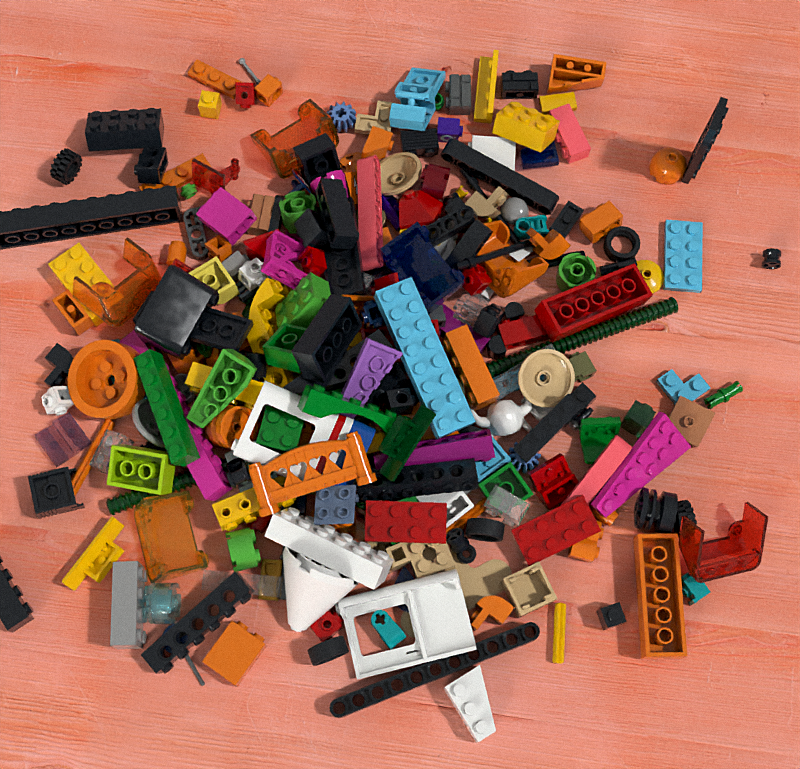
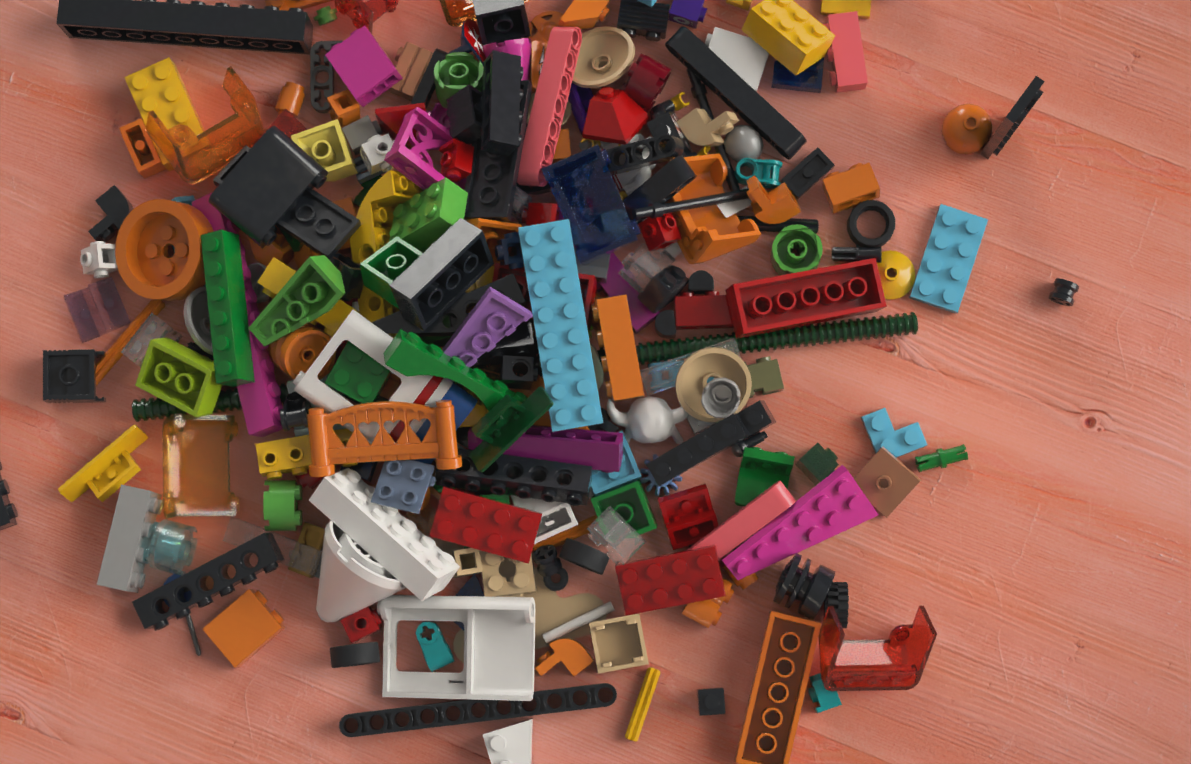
camera: 25 degrees right, 10 degrees up
none -> white bar [542,601,615,644]
none -> light grey hair [701,377,741,418]

